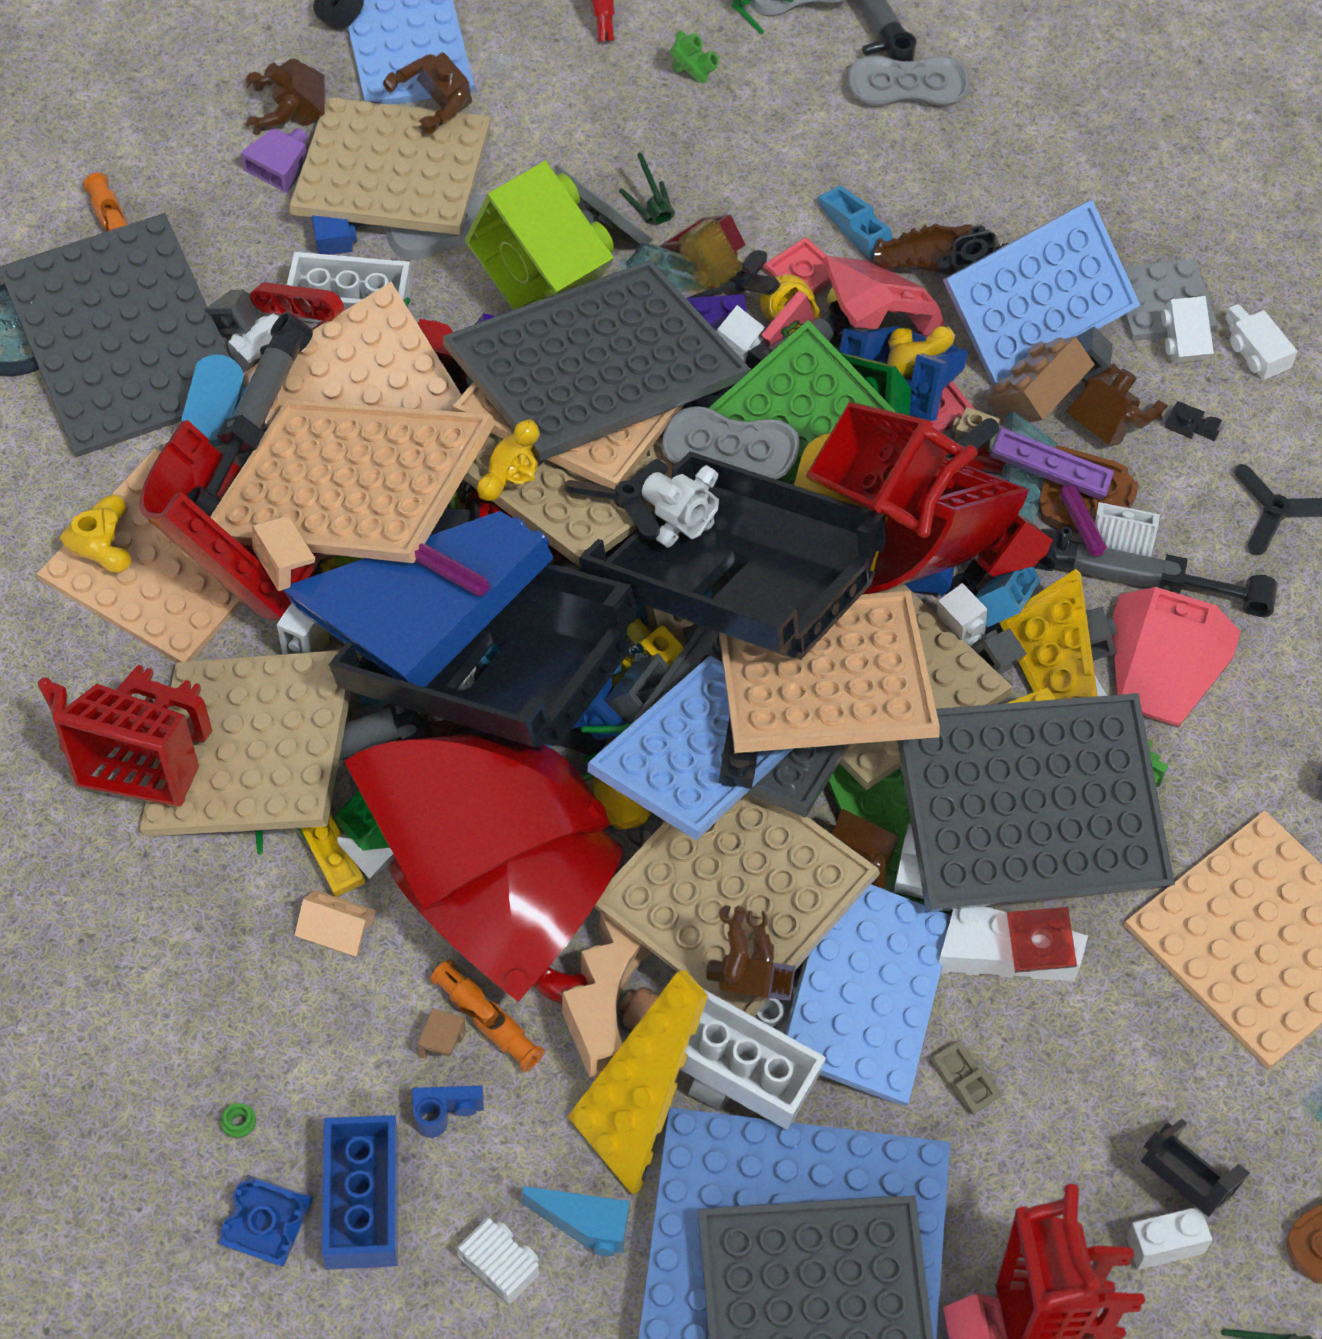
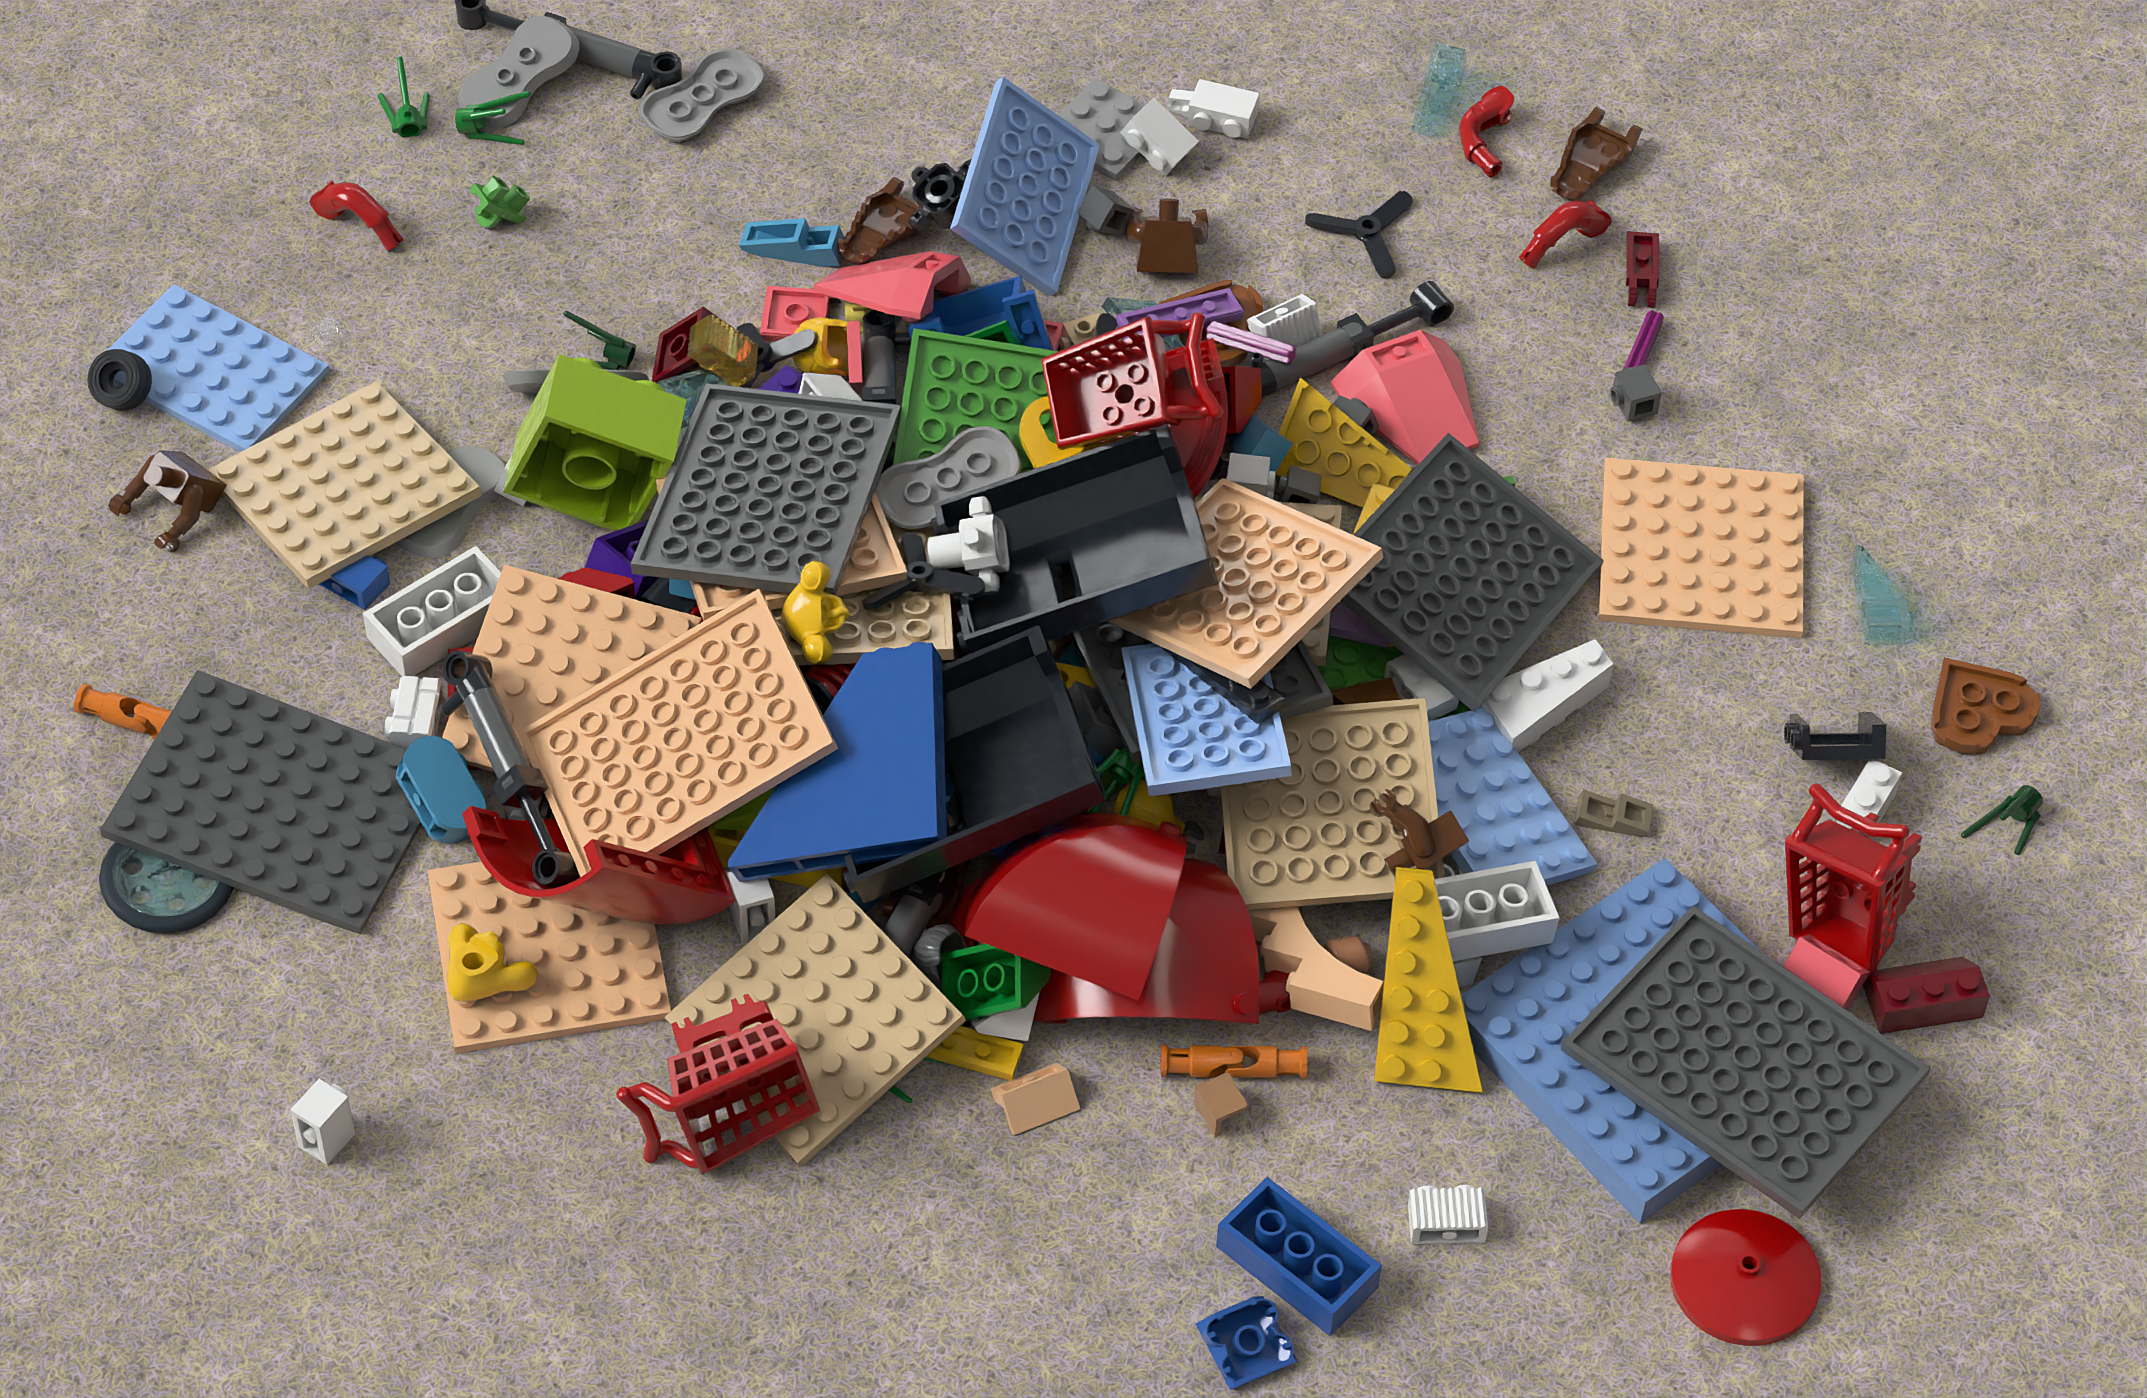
camera: 45 degrees left, 5 degrees down
dark grey slope [205,289,259,334] -> none
bright green plate [221,1103,256,1138] -> none
medium lavender torso [241,128,308,193] -> none
red beam [250,282,344,321] -> none
light nougat panel [252,516,315,591] -> none
reddish brown torso [383,52,472,135] -> none
blue plate [412,1085,484,1138] -> none
magenta axle [415,543,490,596] -> none
dark azure slope [522,1186,629,1256] -> none
yellow head [887,326,955,380] -> none
medium nougat brick [986,336,1095,427] -> none
clear red piece [1006,907,1077,973] -> none
black plate [1164,401,1222,442] -> none

